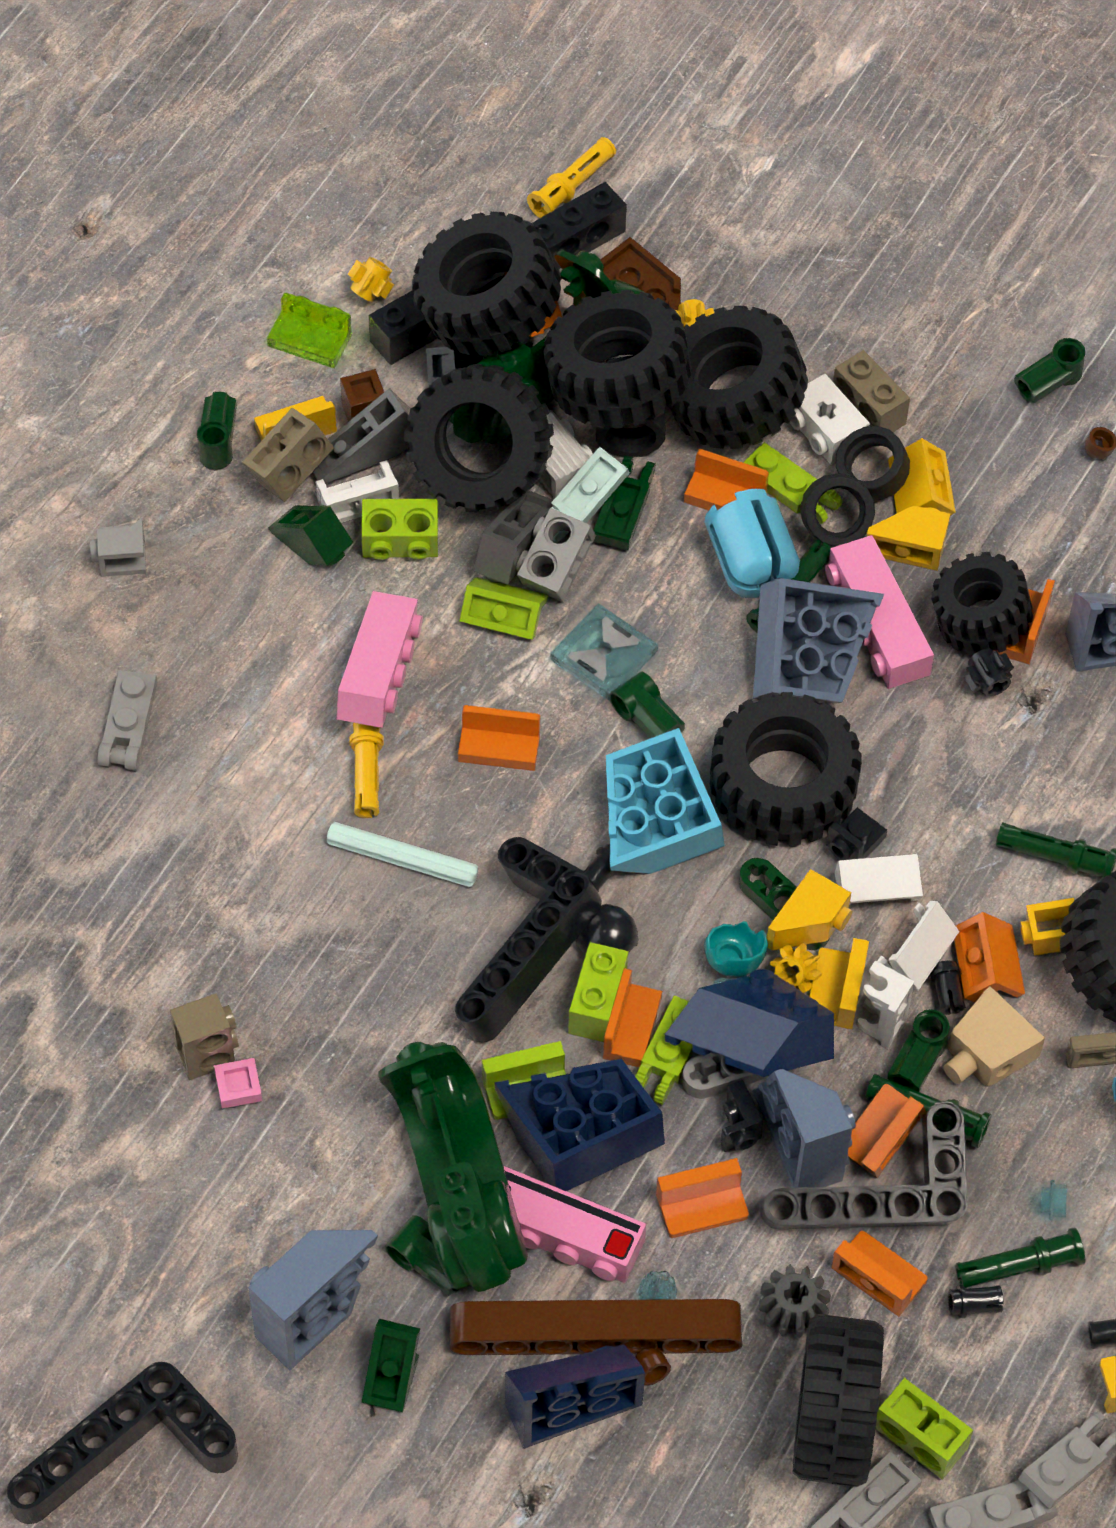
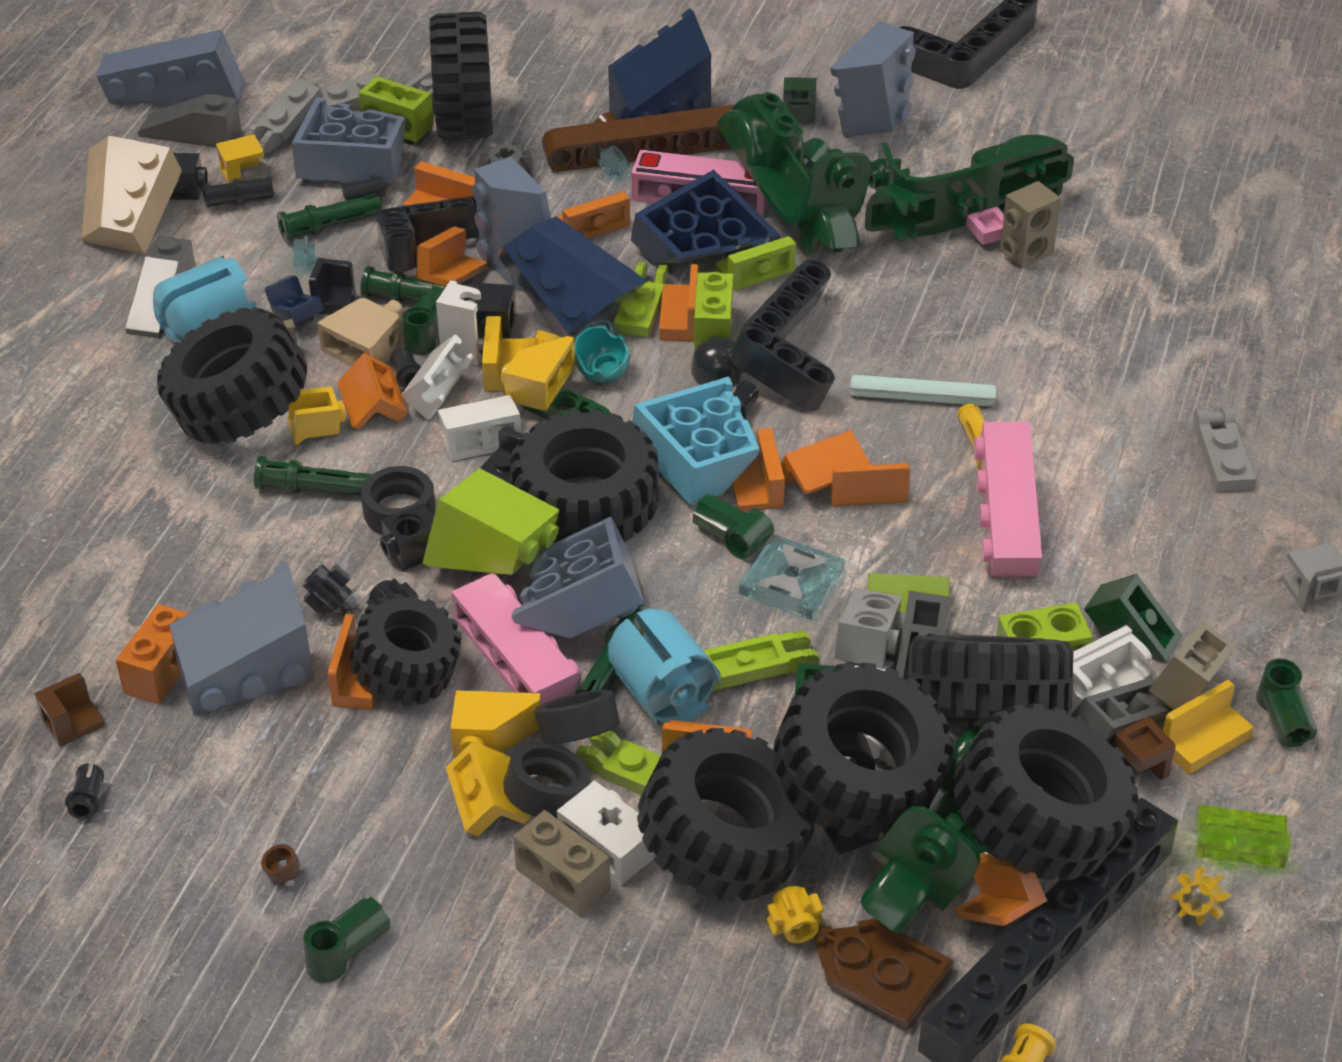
camera: 170 degrees right, 15 degrees down
none -> dark blue bracket [265,275,324,326]
none -> sand blue wedge [292,97,405,185]
none -> black gear [302,564,352,613]
none -> black panel [309,258,356,315]
none -> black tyre [361,466,436,535]
none -> black brick [379,503,434,571]
none -> lime slope [423,468,560,575]
none -> black brick [474,283,516,339]
none -> lime hinge [703,630,820,691]
none -> orange panel [732,428,785,511]
none -> orange panel [781,430,871,494]
none -> dark green piece [865,134,1074,243]

